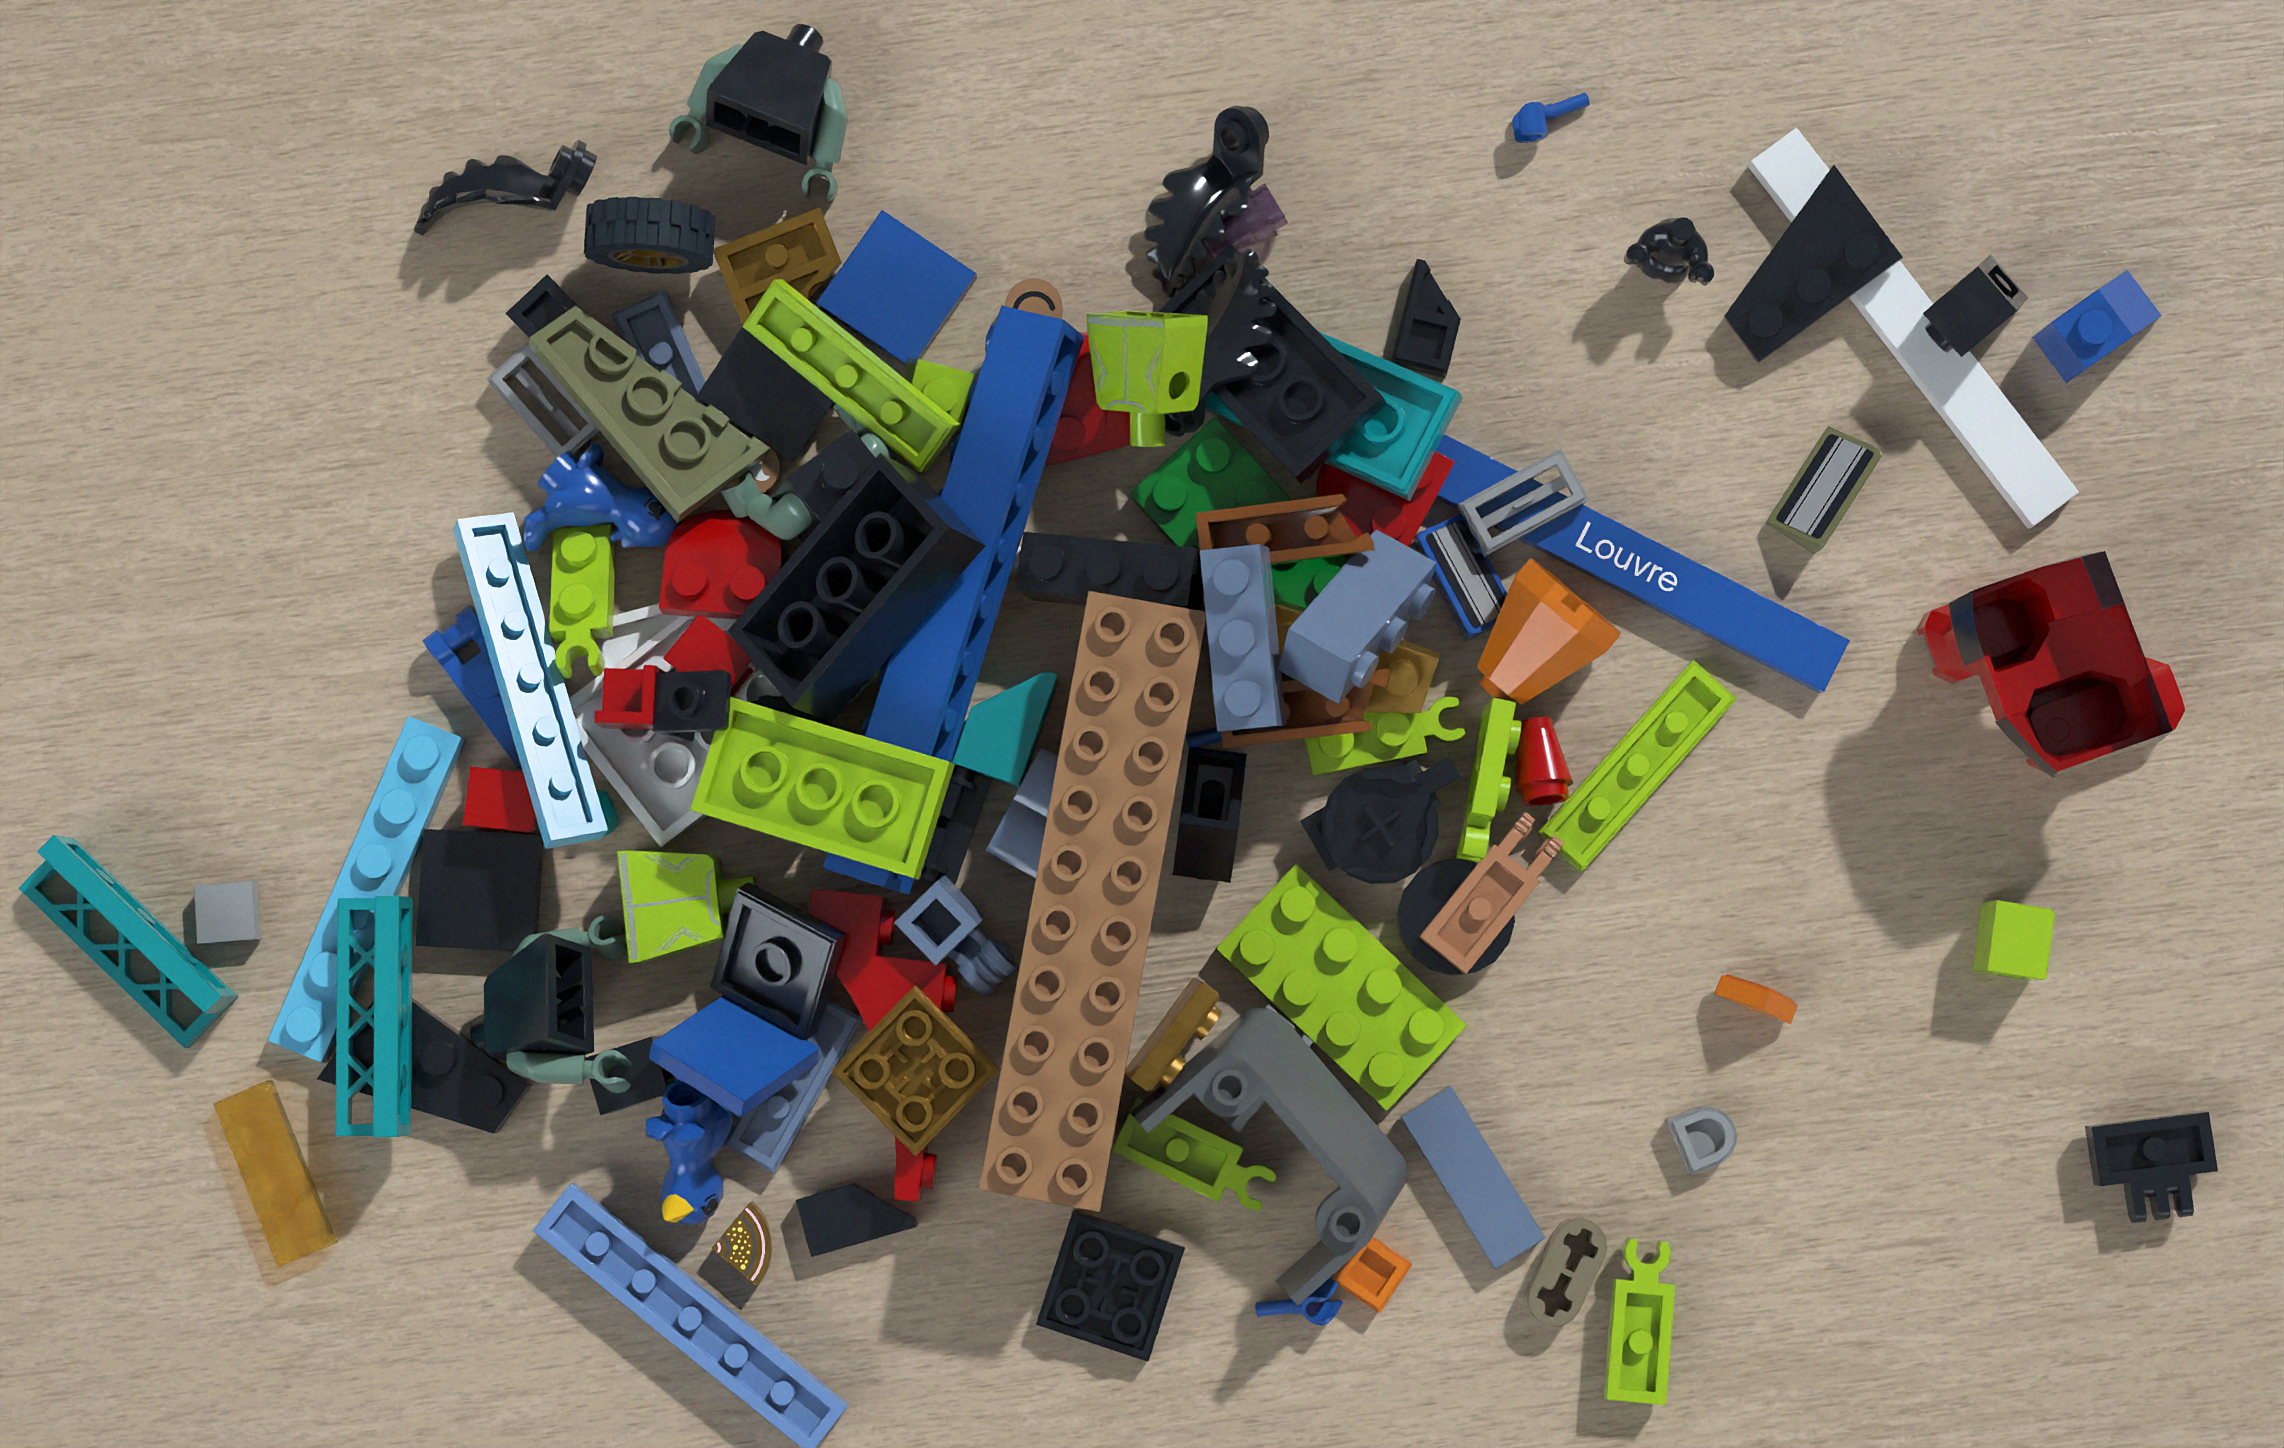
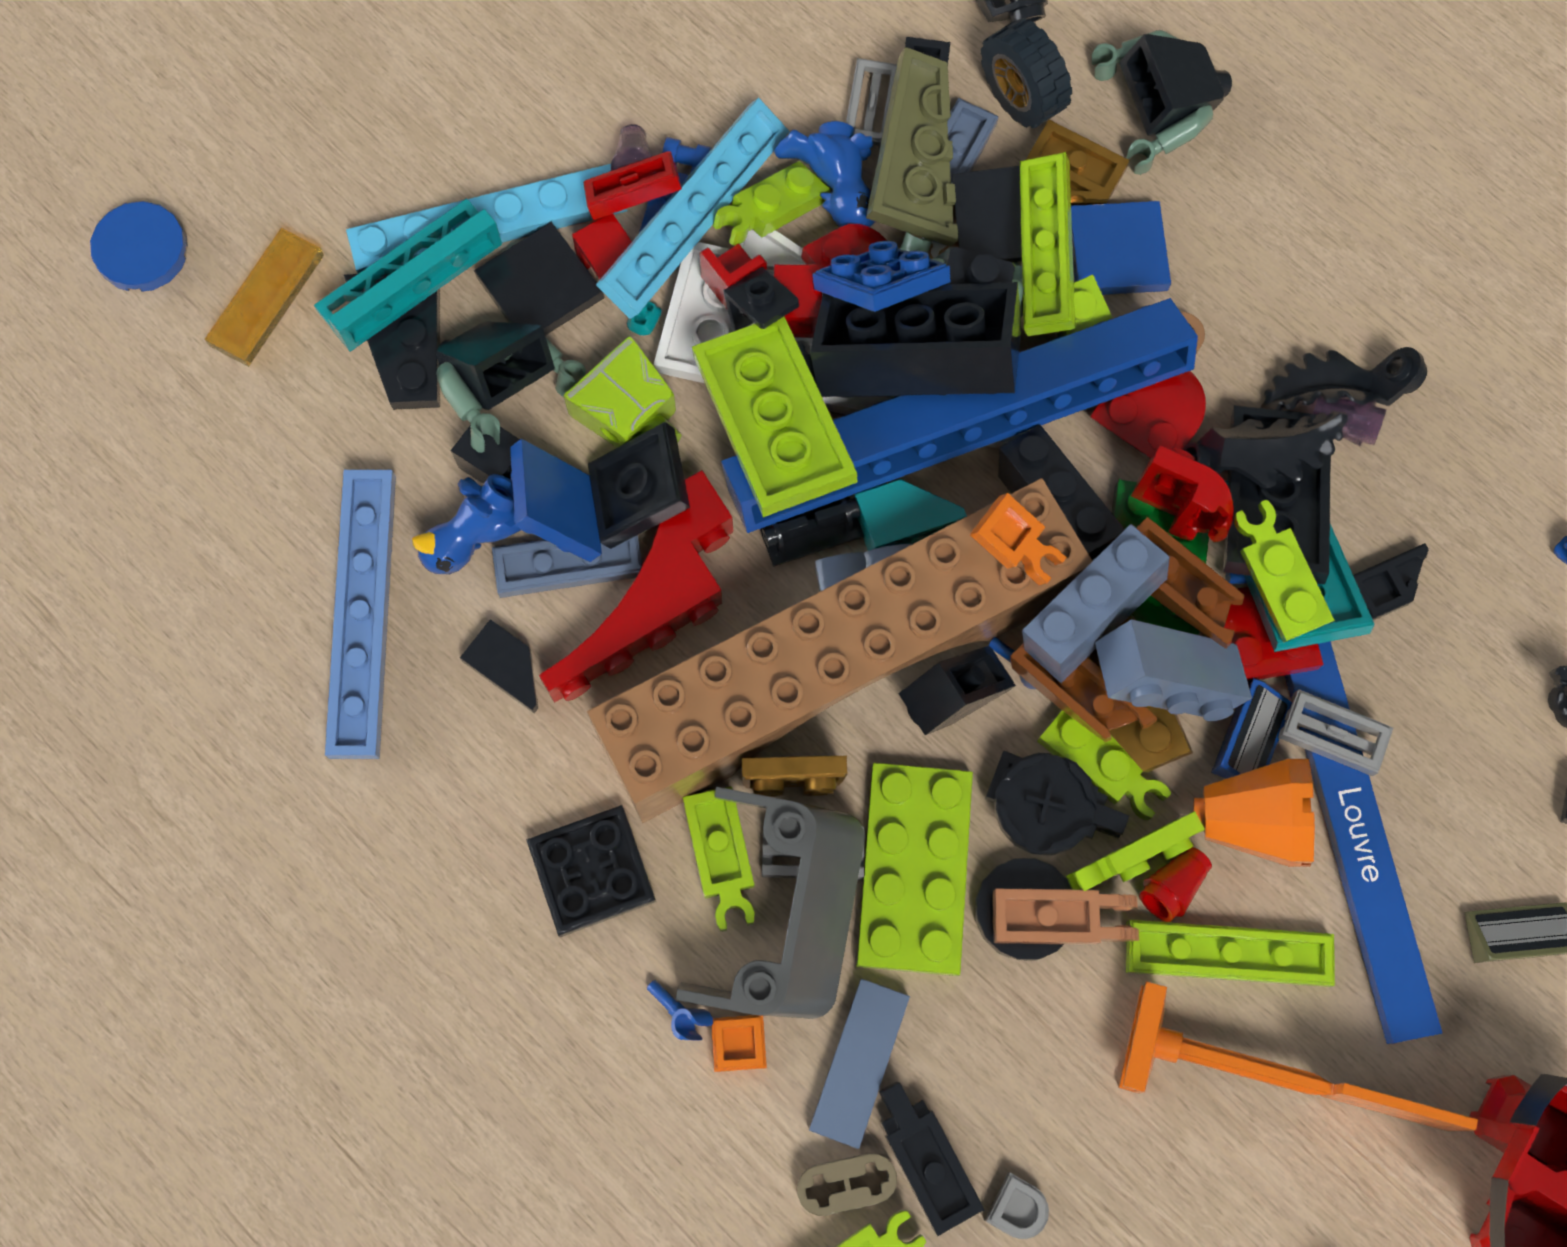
camera: 45 degrees right, 10 degrees down
teal fence [19,835,239,1048] -> none
light grey tile [194,881,261,944] -> none
pearl gold tile [712,1201,772,1286] -> none
pearl gold tile [831,986,1001,1156] -> none
sand blue brick [894,876,1018,997] -> none
lime torso [1087,310,1208,447] -> none
orange tile [1714,974,1798,1024] -> none
none -> blue tile [90,201,188,292]
none -> red tile [583,151,682,220]
none -> cone [611,124,653,171]
none -> blue tile [812,241,951,312]
none -> black hinge [879,1082,985,1236]
none -> orange plate [970,493,1067,585]
none -> orange piece [1118,981,1478,1132]
none -> red slope [1131,445,1234,543]
none -> lime plate [1233,500,1335,643]

